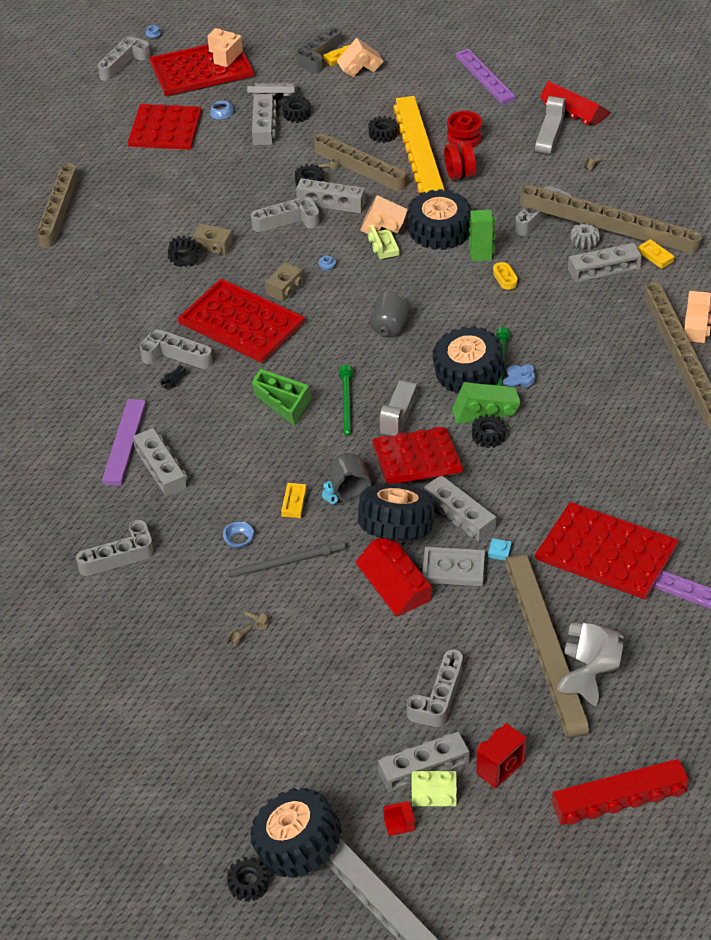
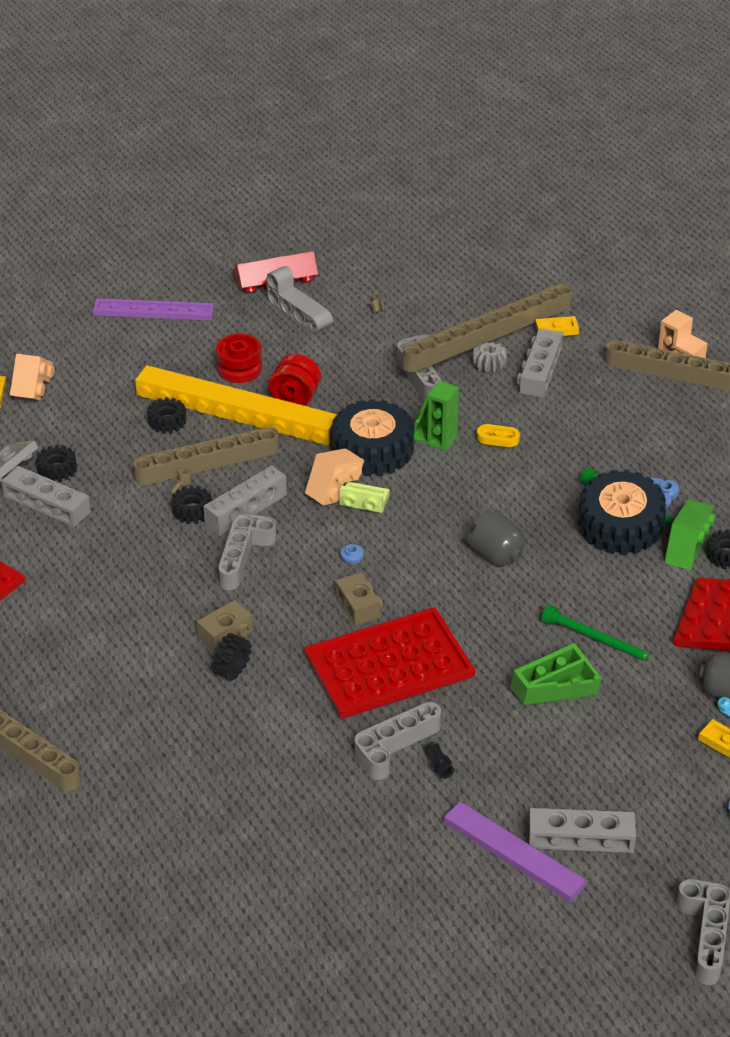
camera: 60 degrees left, 5 degrees down
light grey beam [380,380,418,436] -> none

